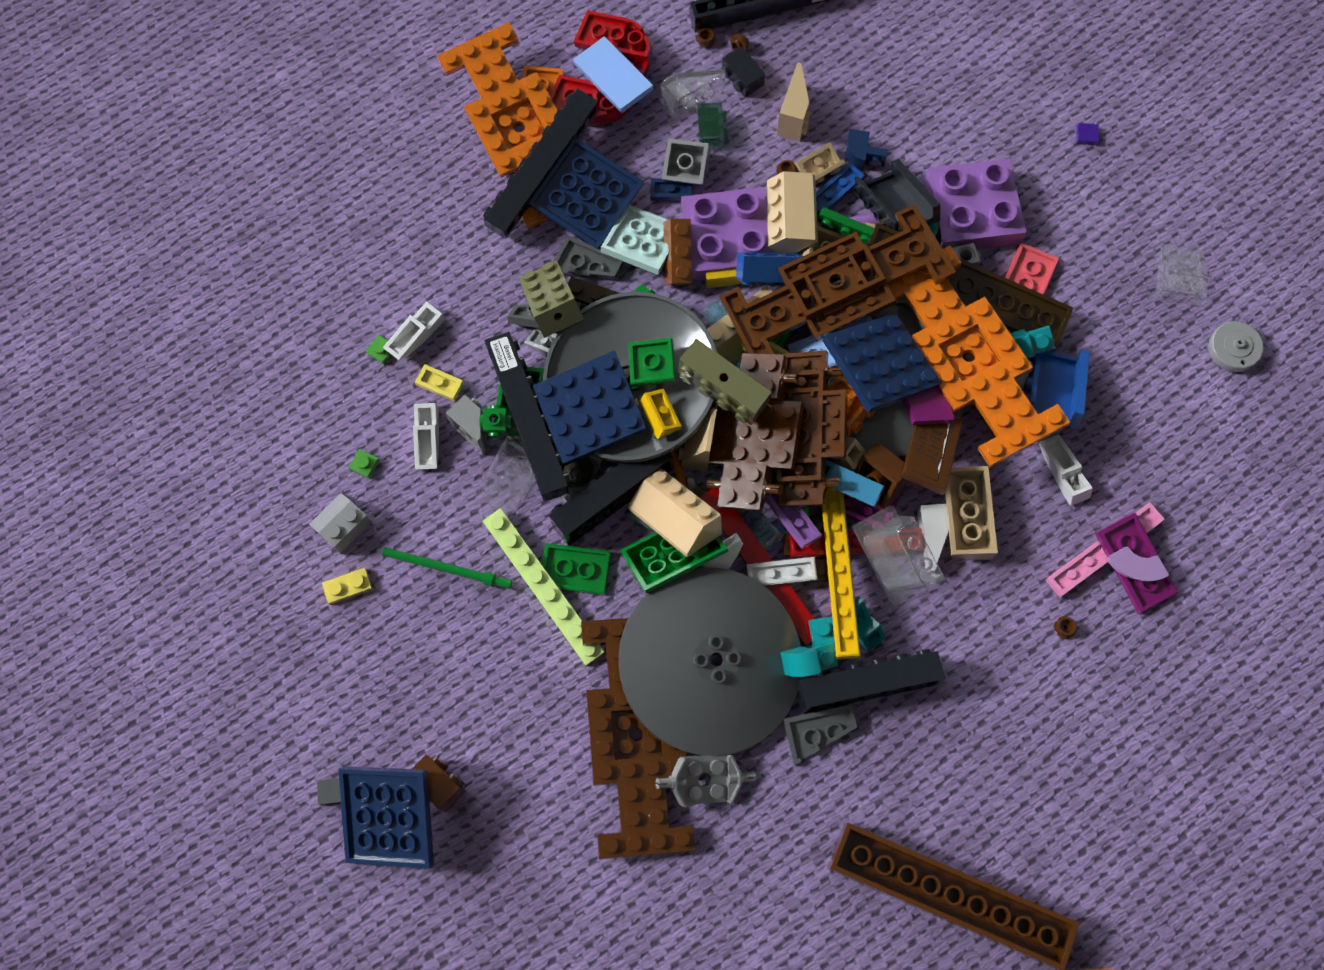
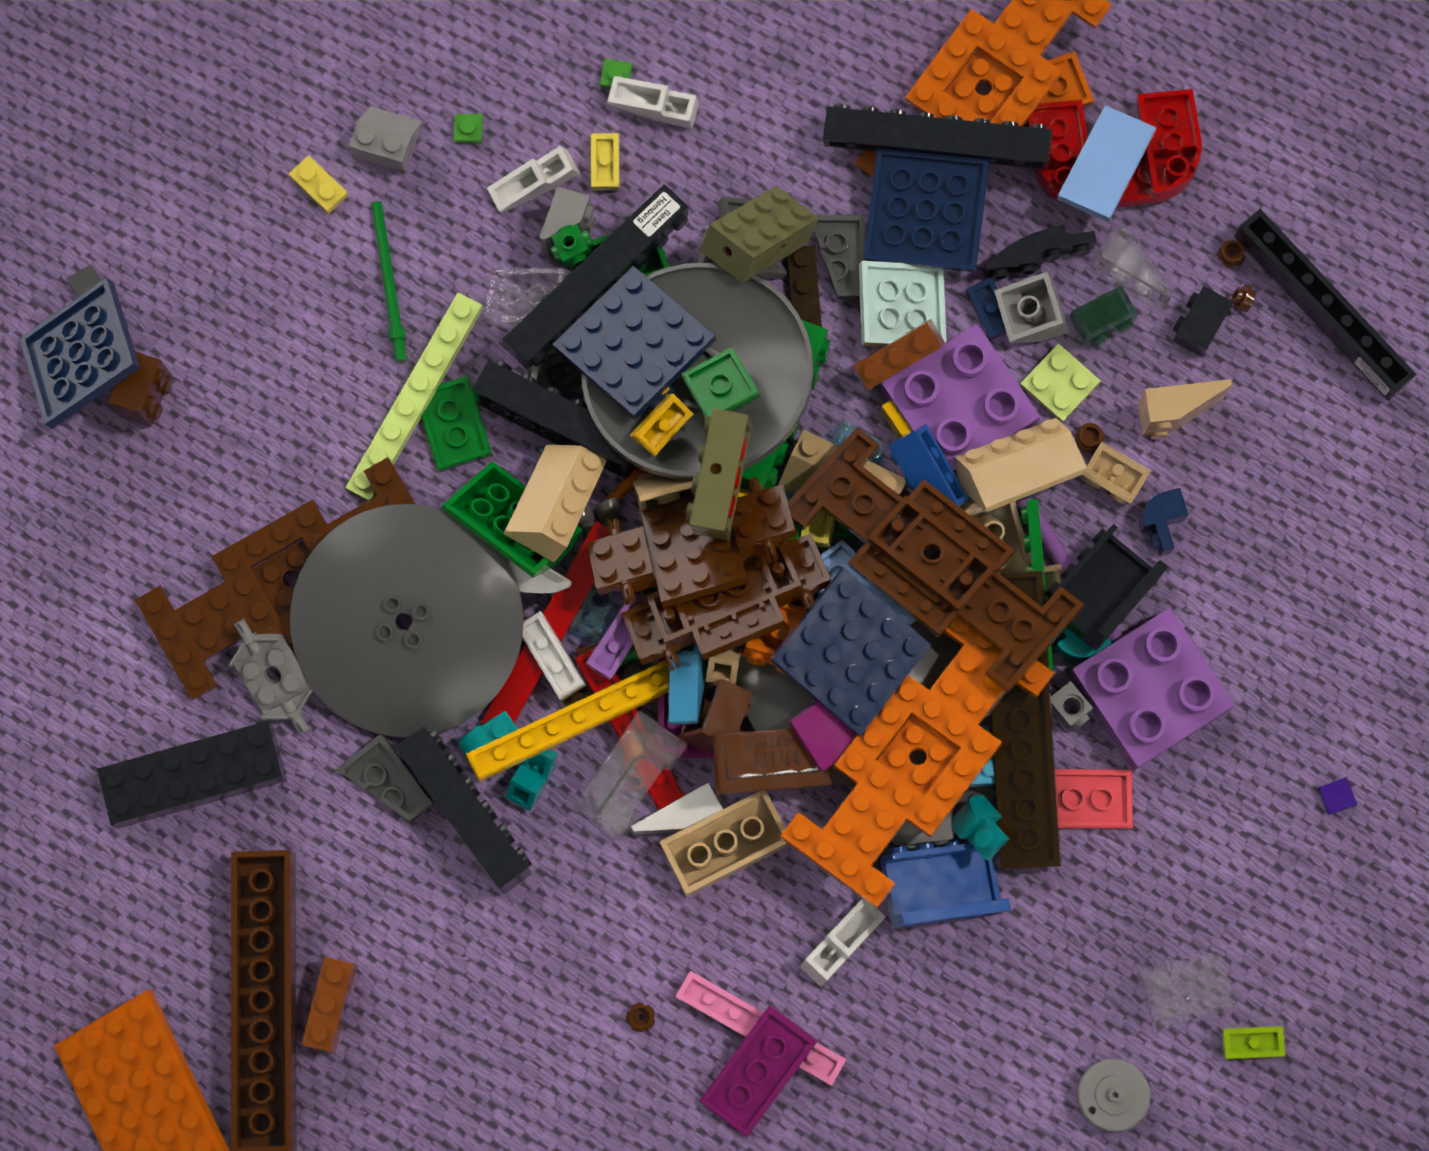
camera: 65 degrees right, 5 degrees up
teal brick [780,643,838,677] -> none
blue plate [816,163,865,215] -> none
lavender tile [1106,547,1169,581] -> none
none -> black brick [97,721,287,829]
none -> dark orange arch [301,957,357,1053]
none -> black slope [984,224,1097,280]
none -> yellowish green plate [1020,343,1101,423]
none -> lime plate [1222,1026,1286,1060]

